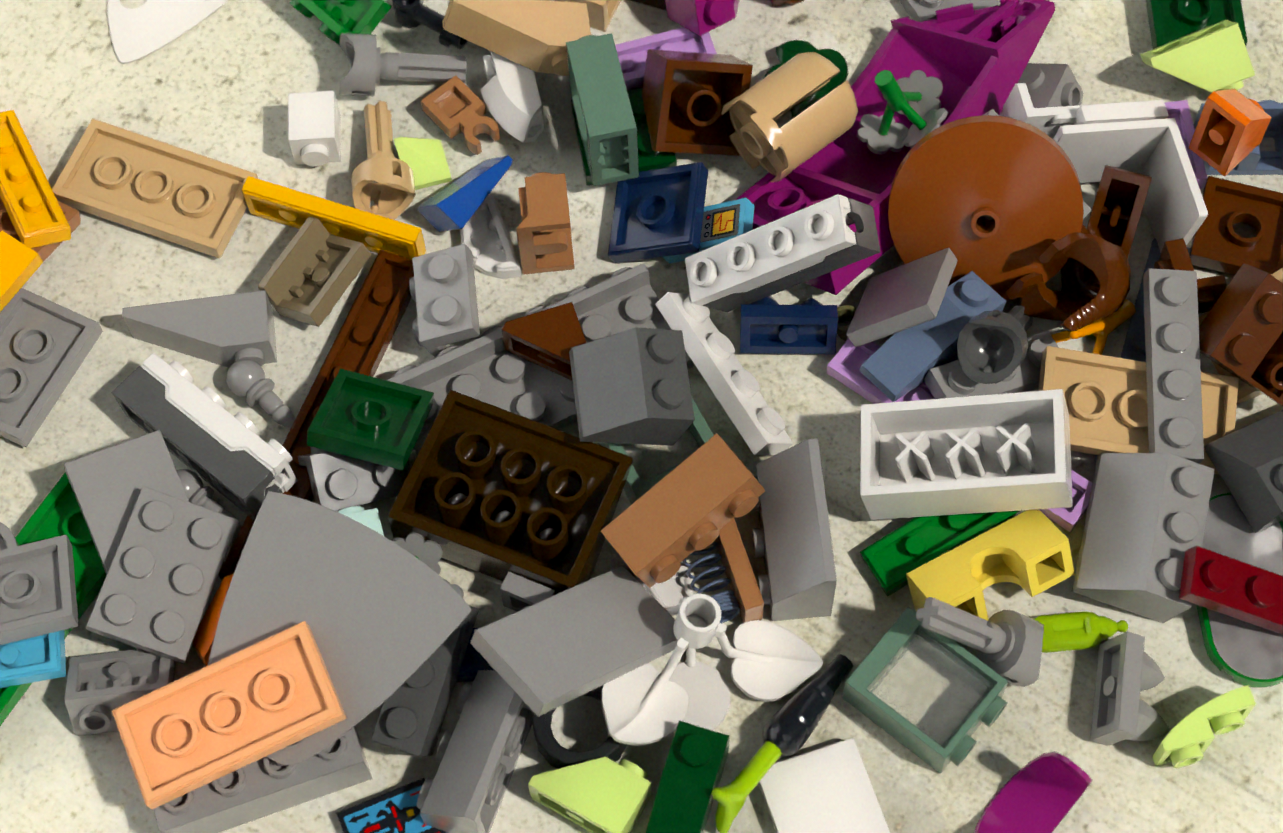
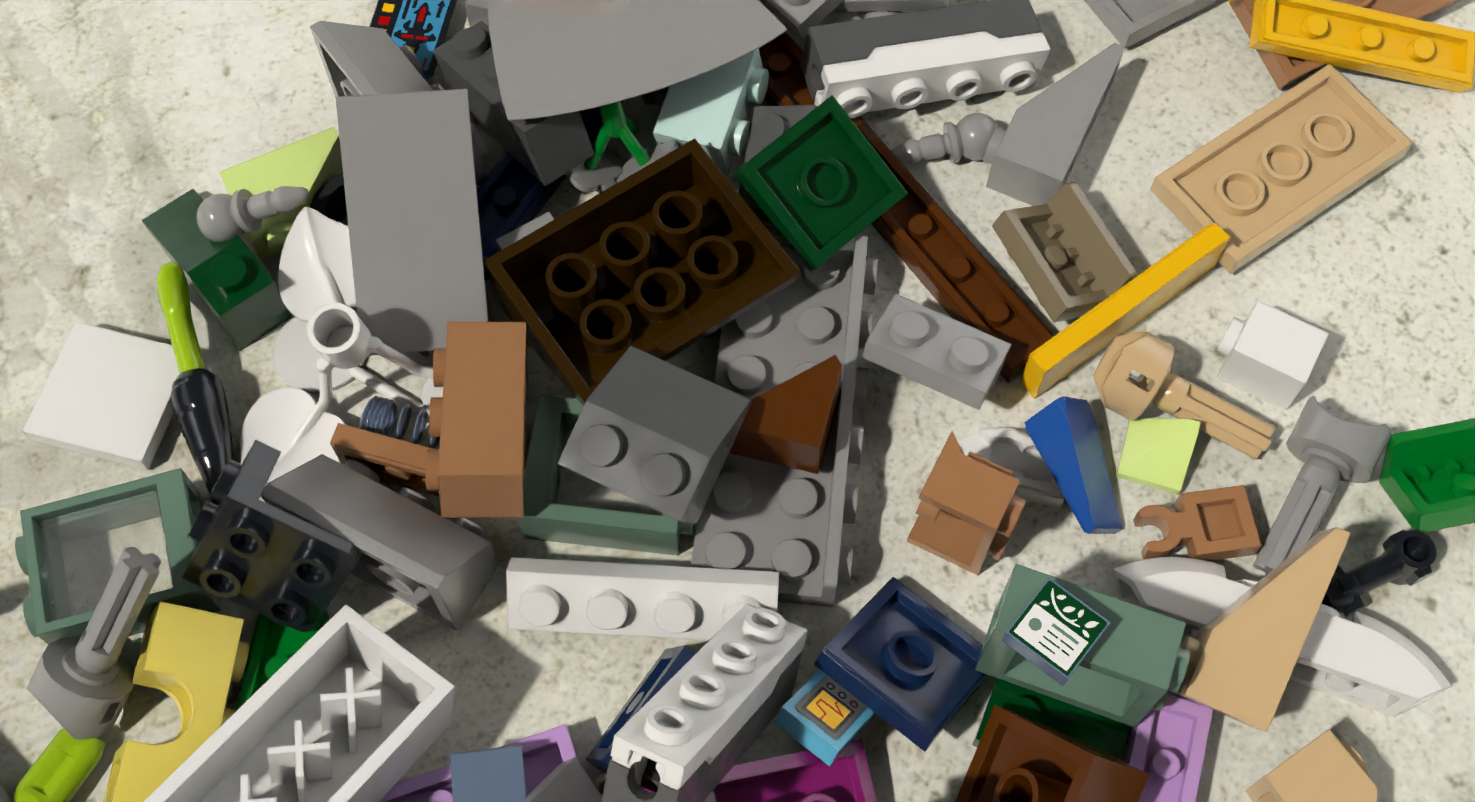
camera: 120 degrees right, 0 degrees up
none -> black bracket [182,440,359,632]
none -> light grey bar [196,186,309,242]
none -> tile [1002,577,1111,686]

